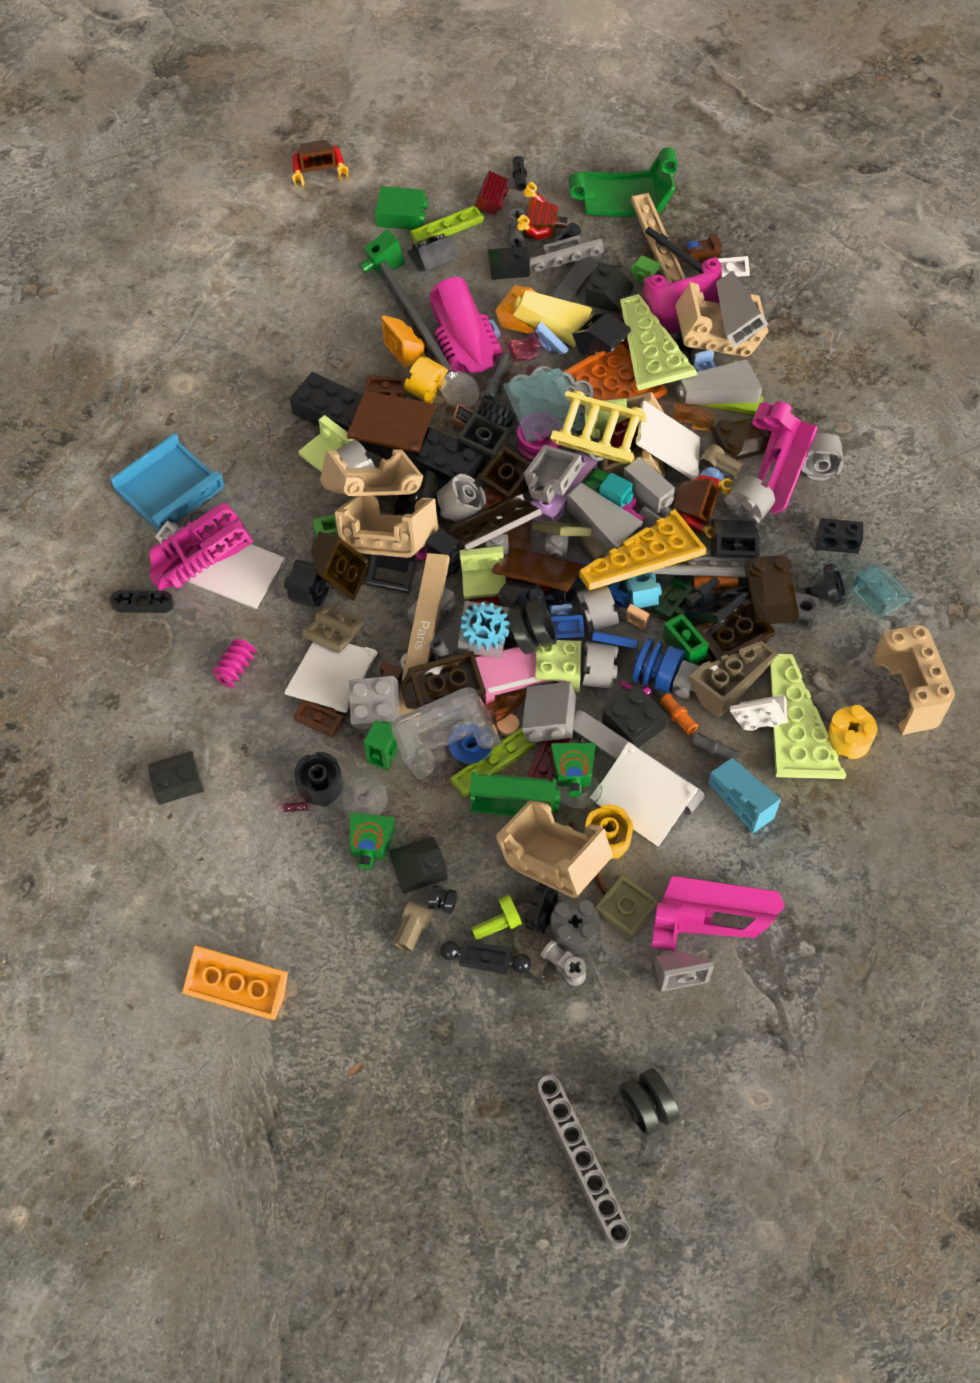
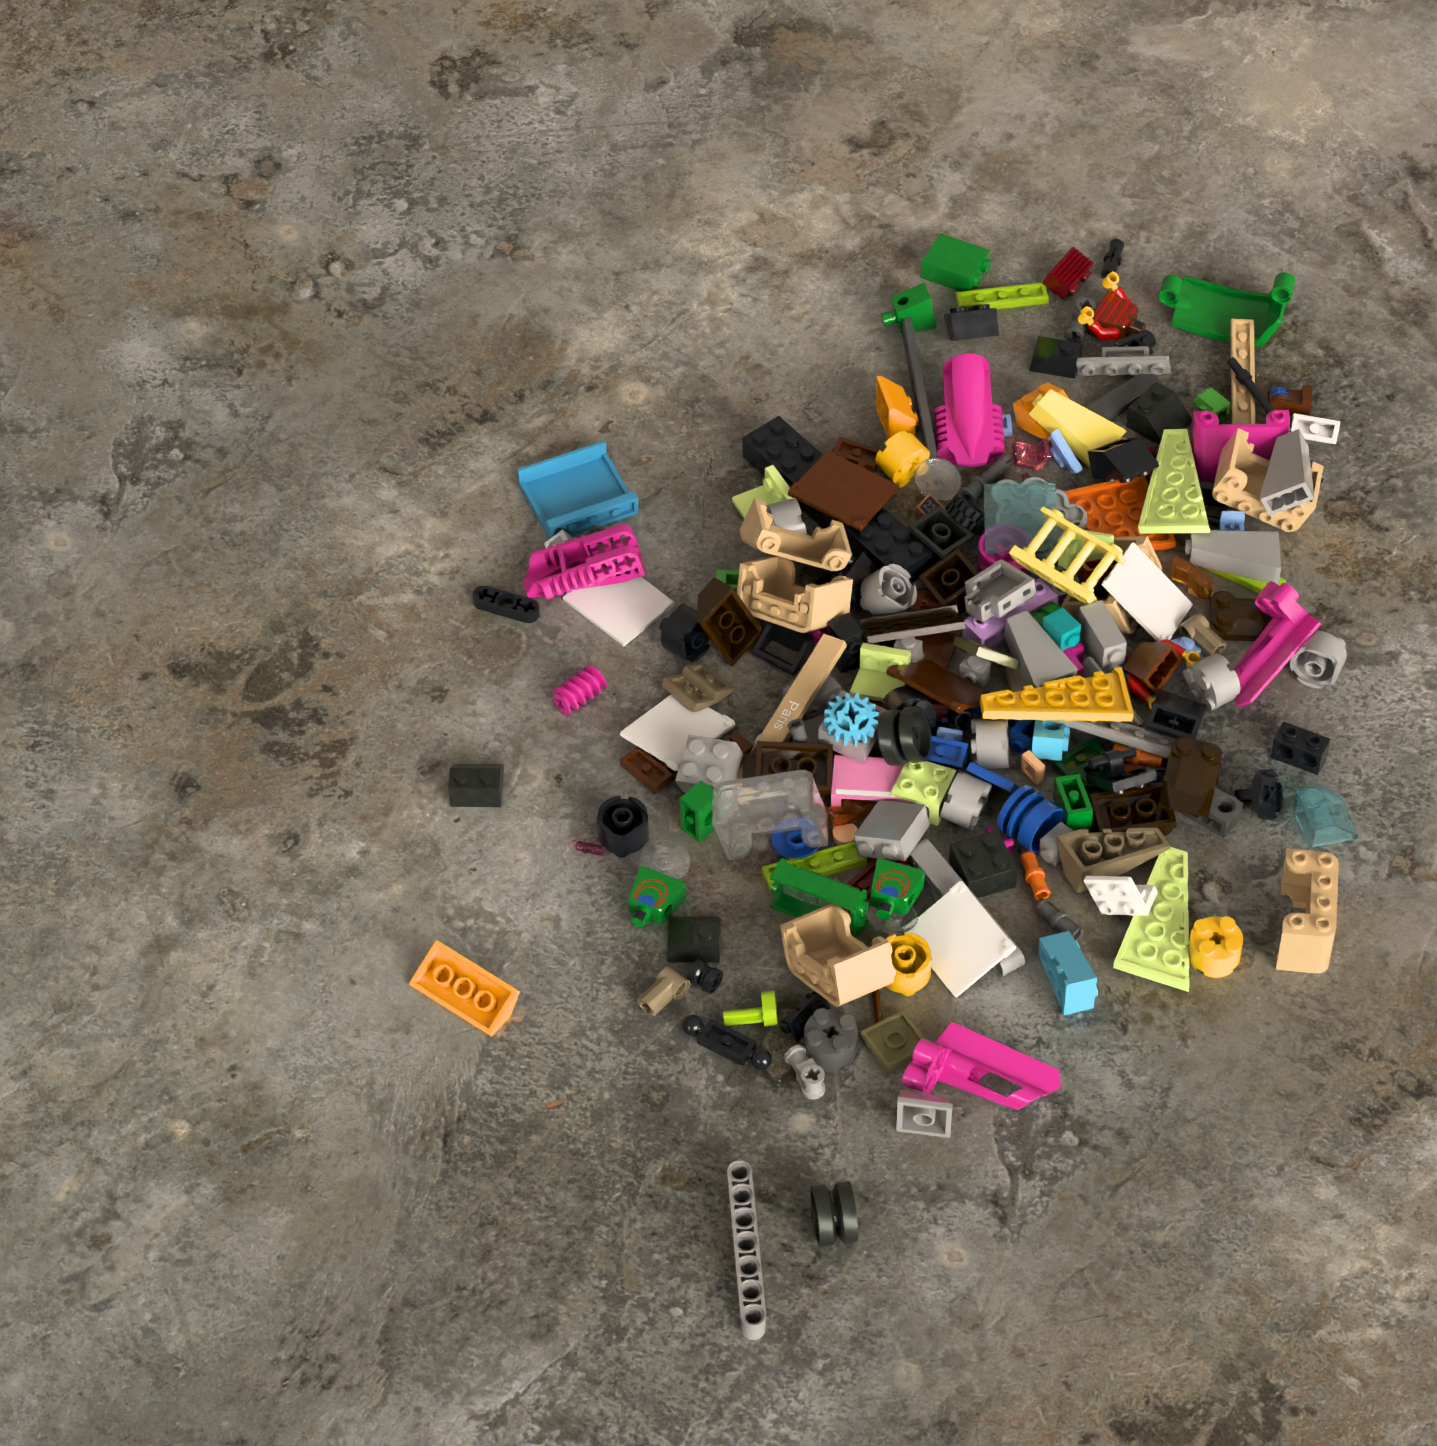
camera: 20 degrees right, 10 degrees down
reddish brown torso [292,140,348,187] -> none

